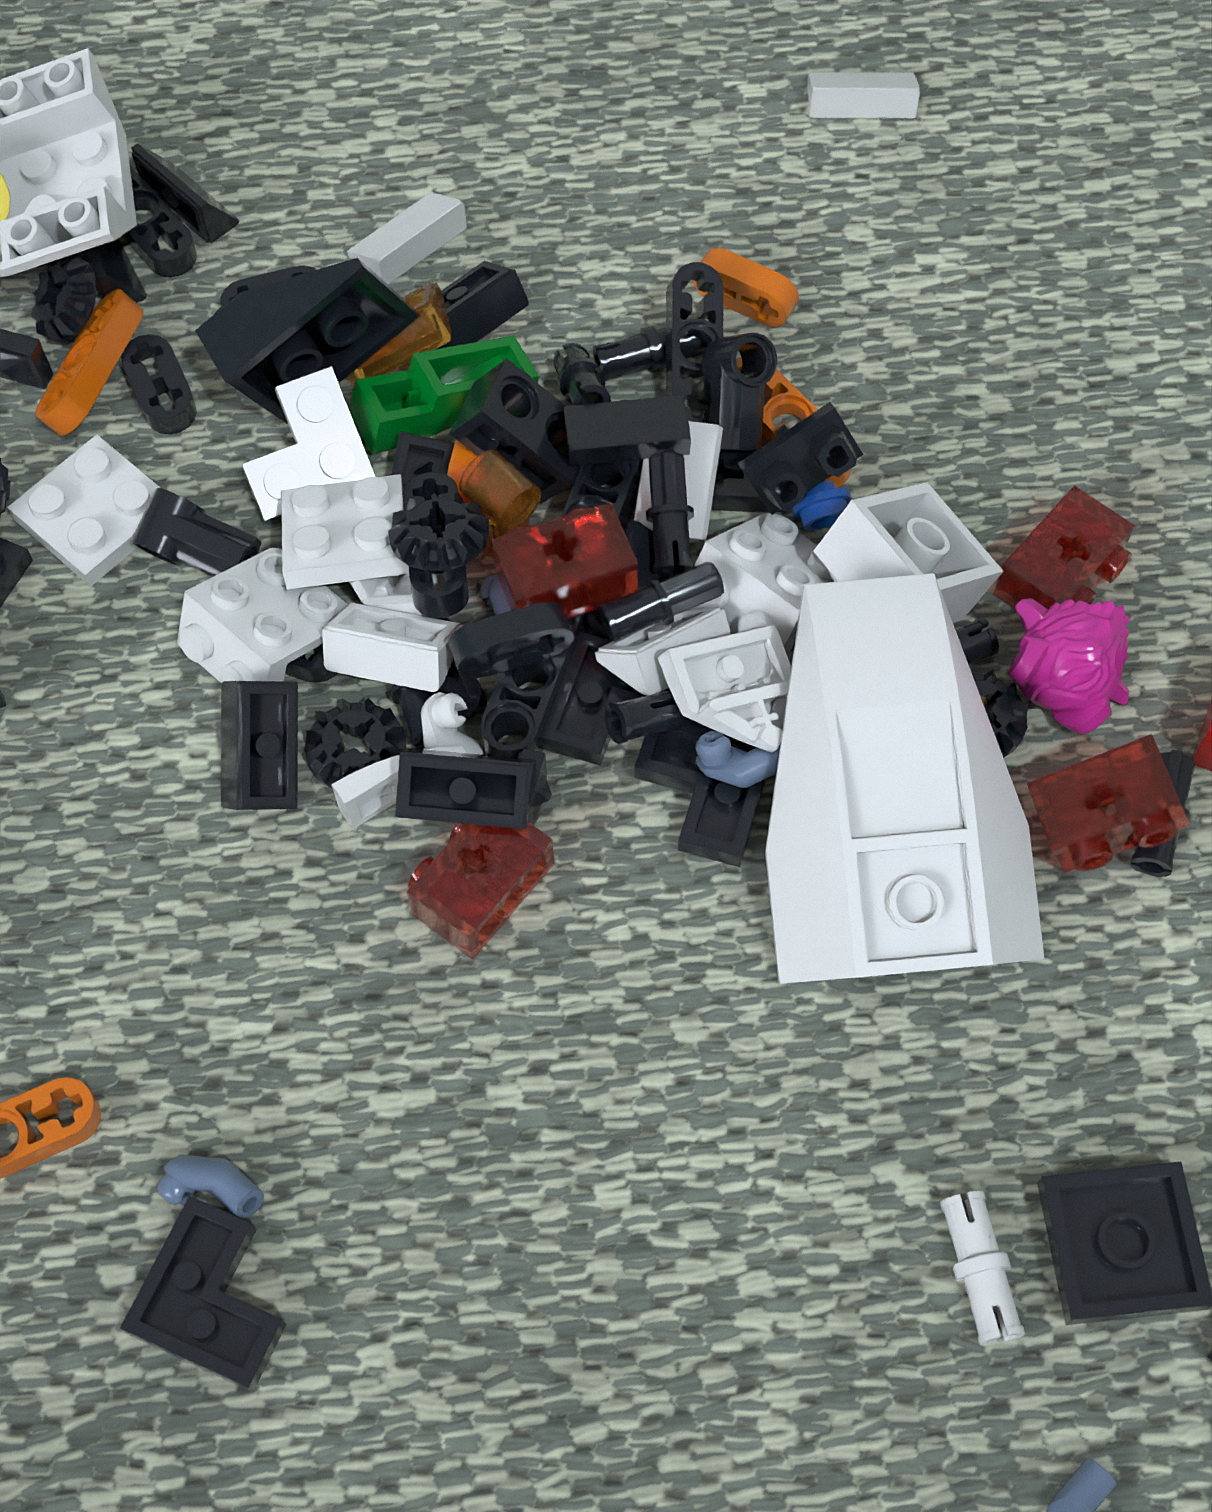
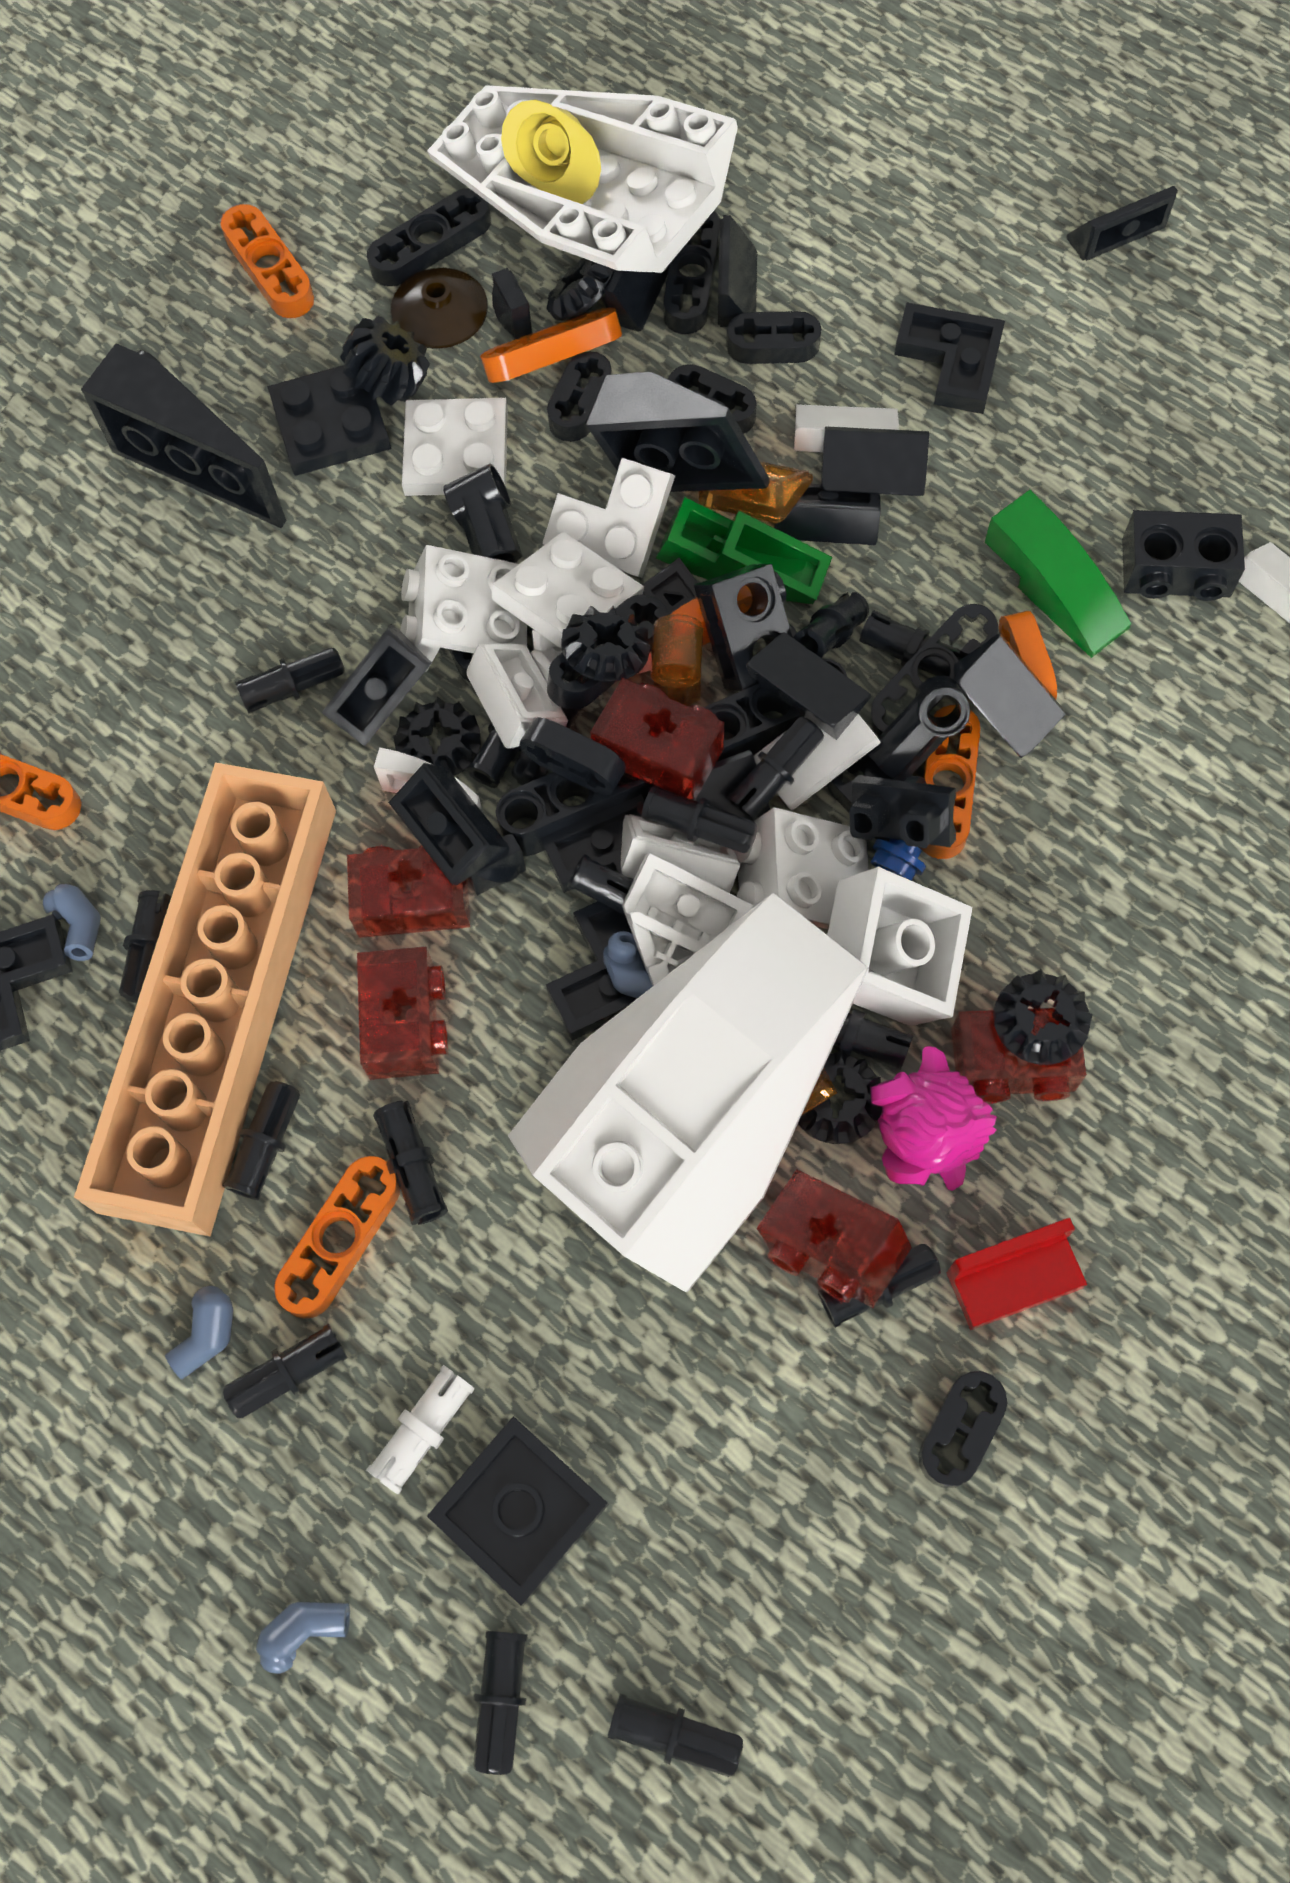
camera: 50 degrees right, 5 degrees up
white arm [421,692,483,755] -> none
none -> light nougat brick [74,762,336,1237]
none -> black axle [119,890,171,1003]
none -> sand blue arm [165,1285,233,1380]
none -> black axle [222,1324,348,1418]
none -> black axle [223,1081,300,1200]
none -> black axle [235,648,345,714]
none -> orange beam [274,1156,400,1319]
none -> clear red brick [357,946,448,1080]
none -> black pin [373,1101,448,1225]
none -> black beam [726,311,821,364]
none -> black slope [821,426,929,496]
none -> black plate [894,302,1005,414]
none -> slope [954,632,1066,758]
none -> green slope [984,489,1132,658]
none -> black gear [993,969,1093,1065]
none -> black brick [1122,510,1245,601]

